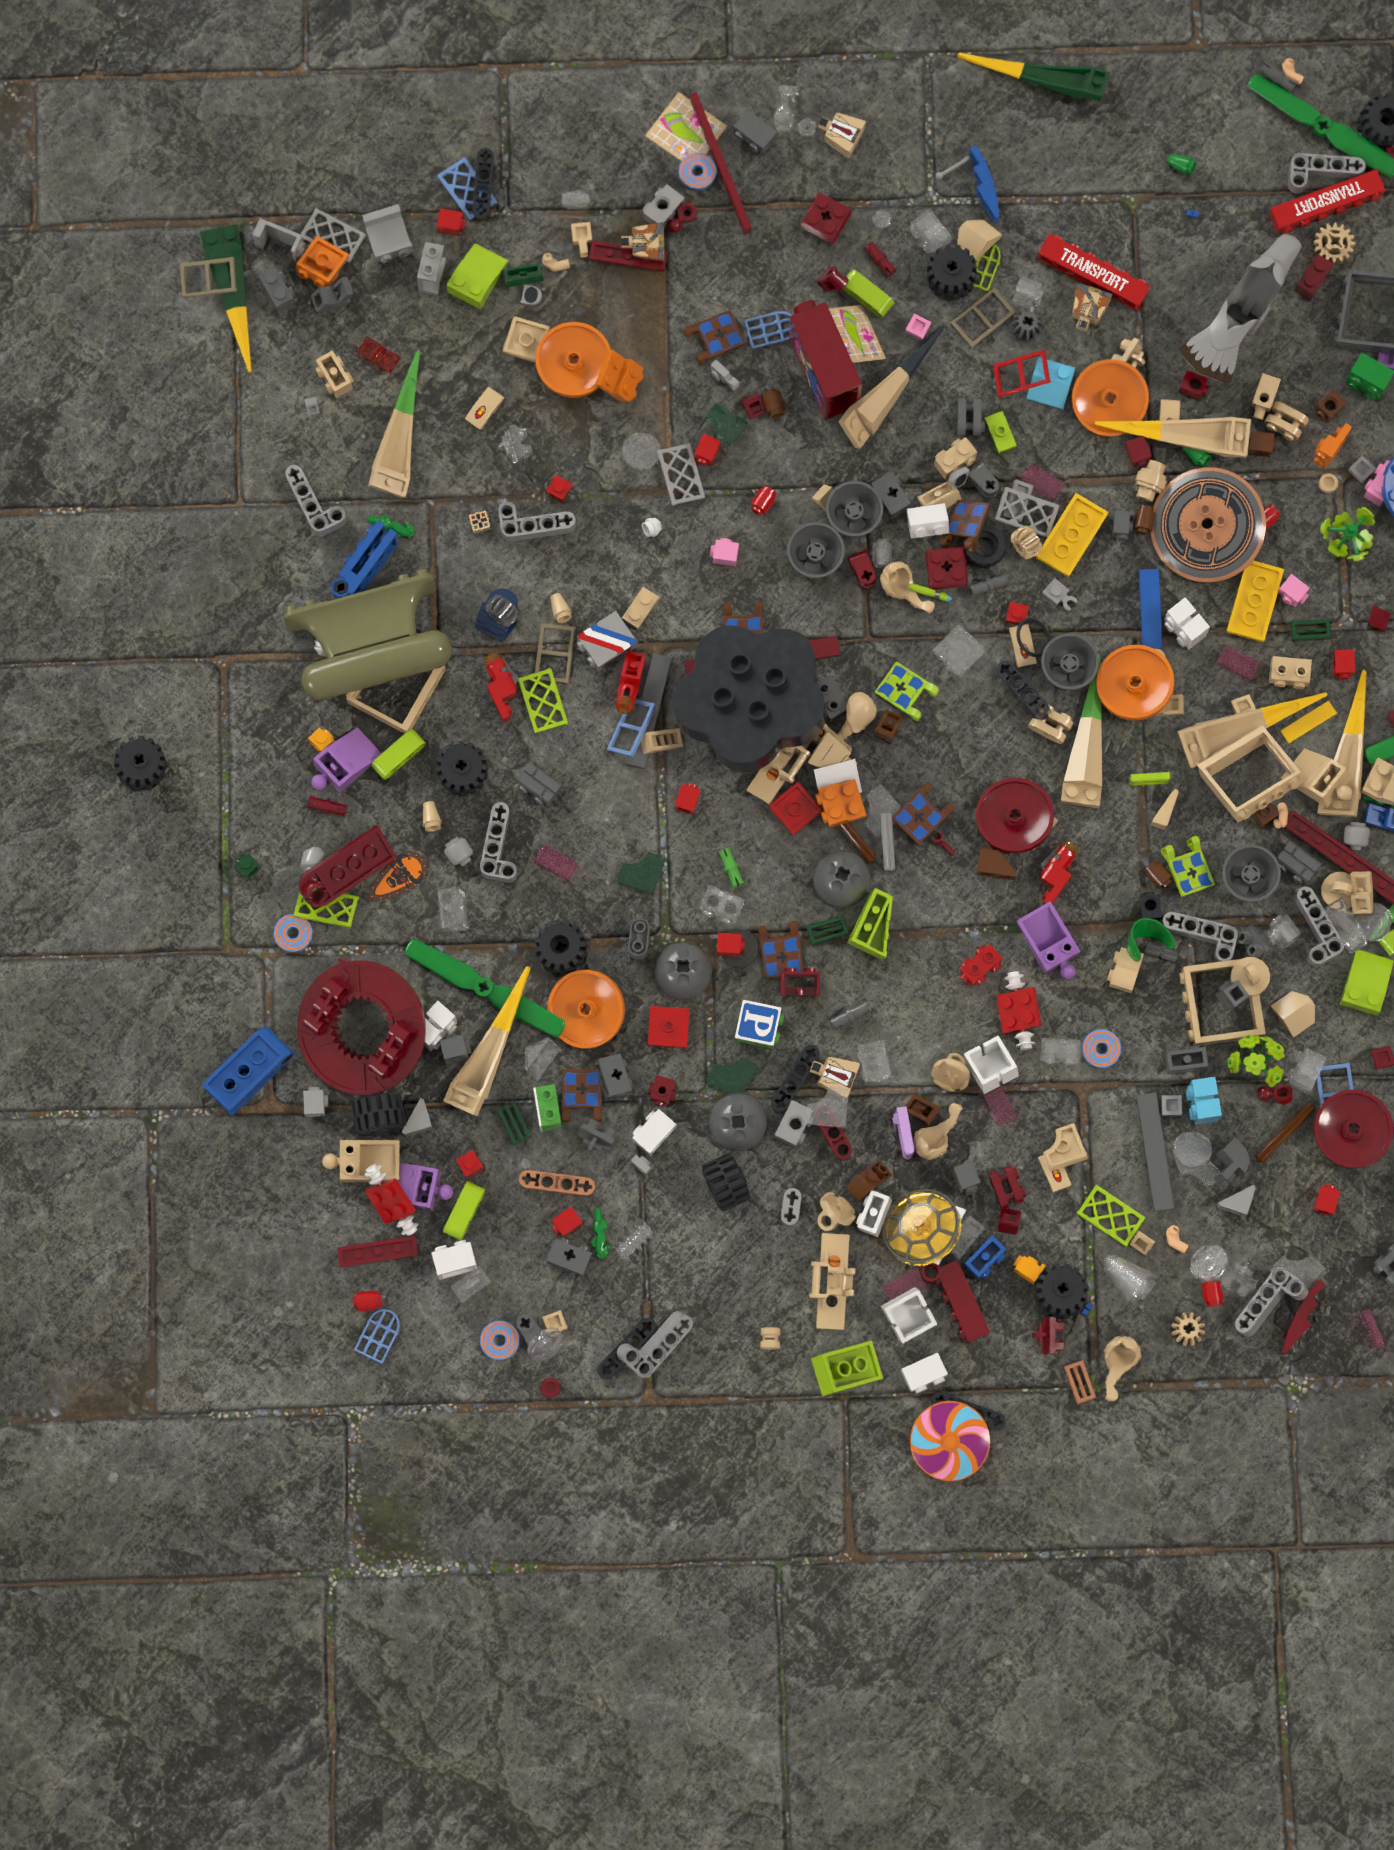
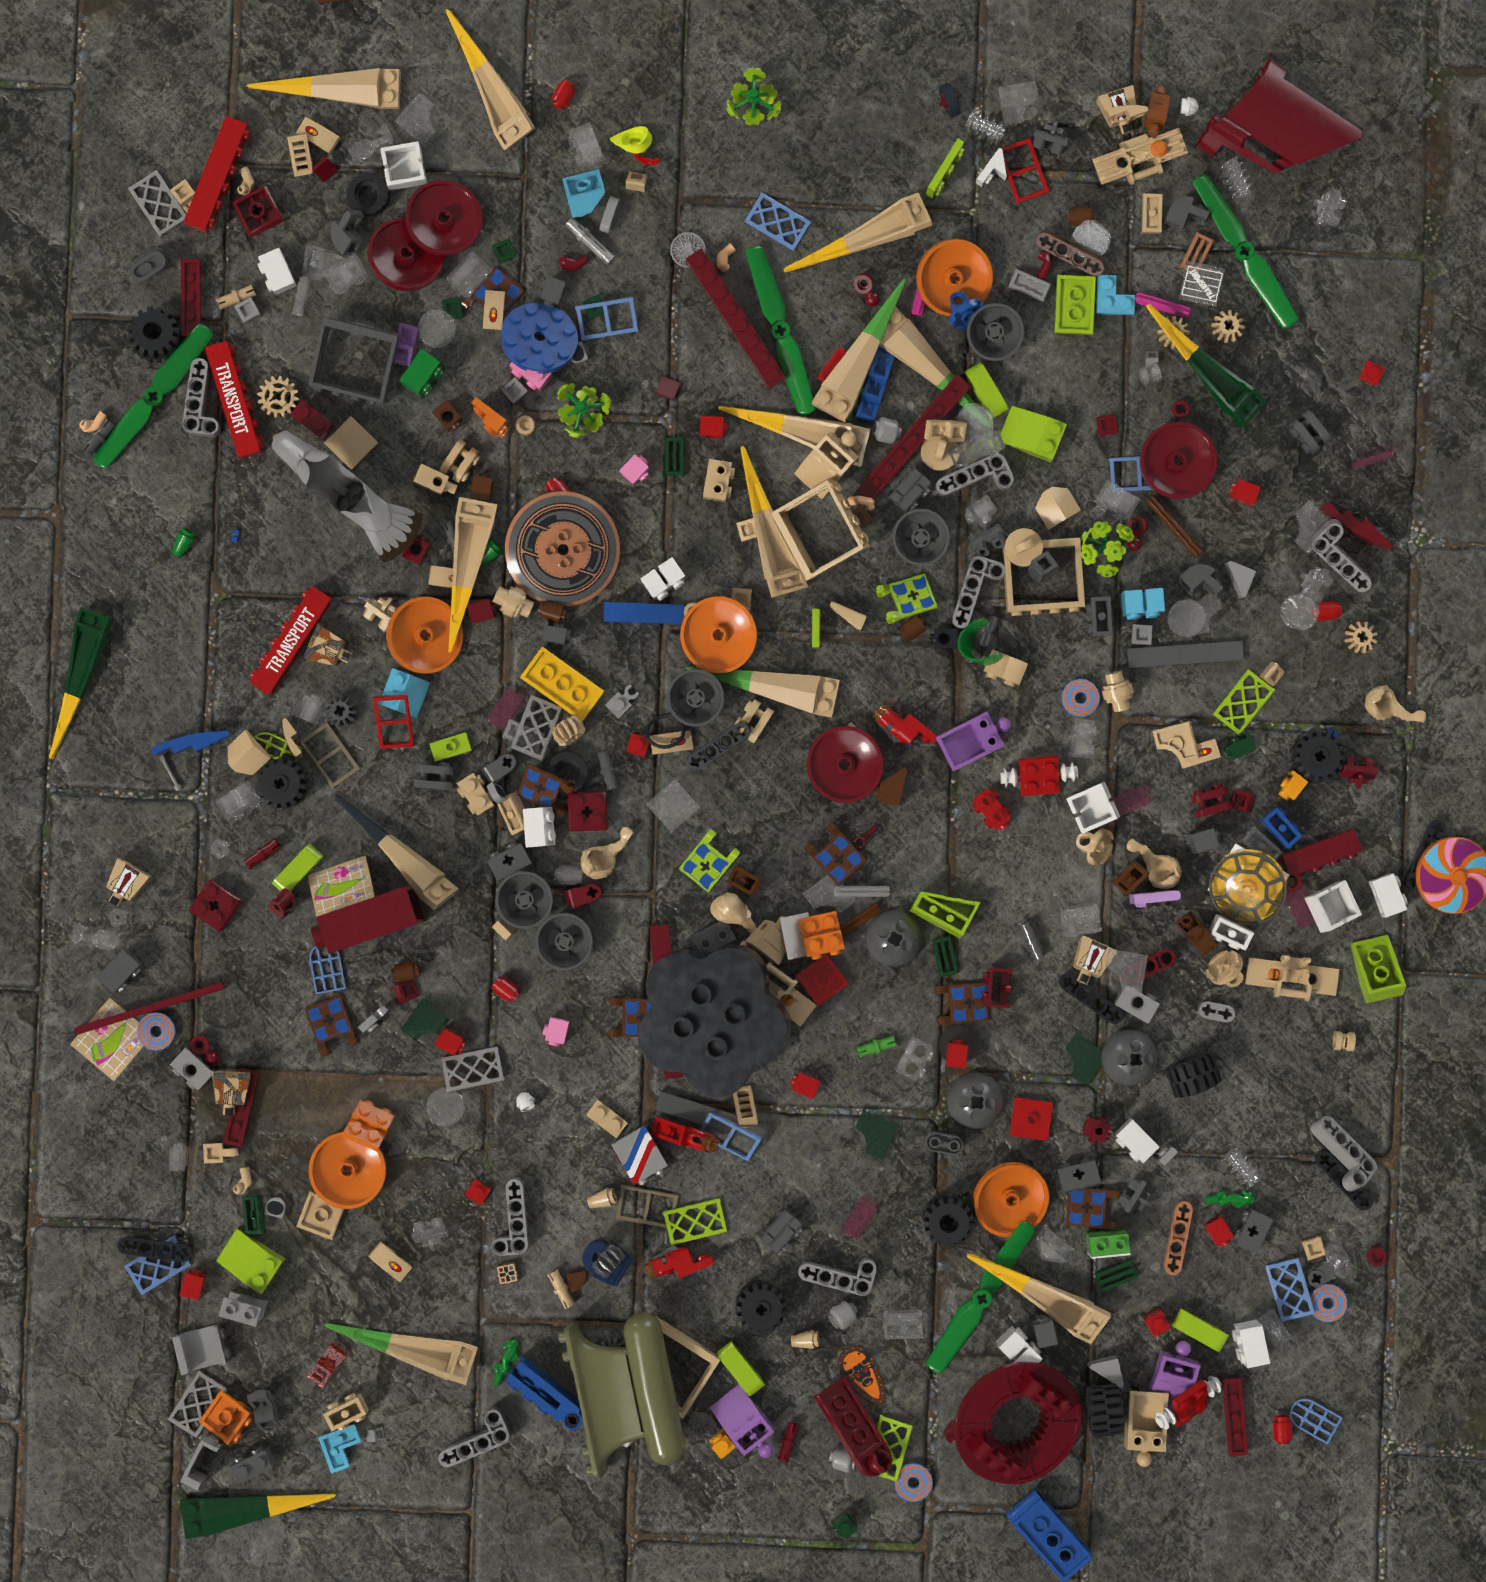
camera: 80 degrees left, 10 degrees up
dark tan window [180,257,237,298] -> none
light grey brick [303,1087,329,1117] -> none
piece [735,1000,784,1049] -> none
bright pink tile [905,314,931,340] -> none
lime piece [907,583,952,602] -> none
nougat tile [1064,1360,1096,1405] -> none
clear cone [1102,1254,1158,1307] -> none
light nougat arm [1166,1225,1189,1254] -> none
clear pink tile [1217,645,1260,681] -> none
yellow plate [1226,560,1284,643] -> none
yellow sticker [1281,701,1337,743] -> none
none -> tan slope [282,718,303,760]
none -> medium azure plate [318,1423,362,1474]
none -> tan tile [324,416,379,470]
none -> tan pin [547,1269,575,1309]
none -> reddish brown tile [566,1270,586,1293]
none -> tan piece [1102,671,1134,712]
none -> dark green brick [1224,733,1256,760]
none -> medium blue window [1265,1257,1315,1322]

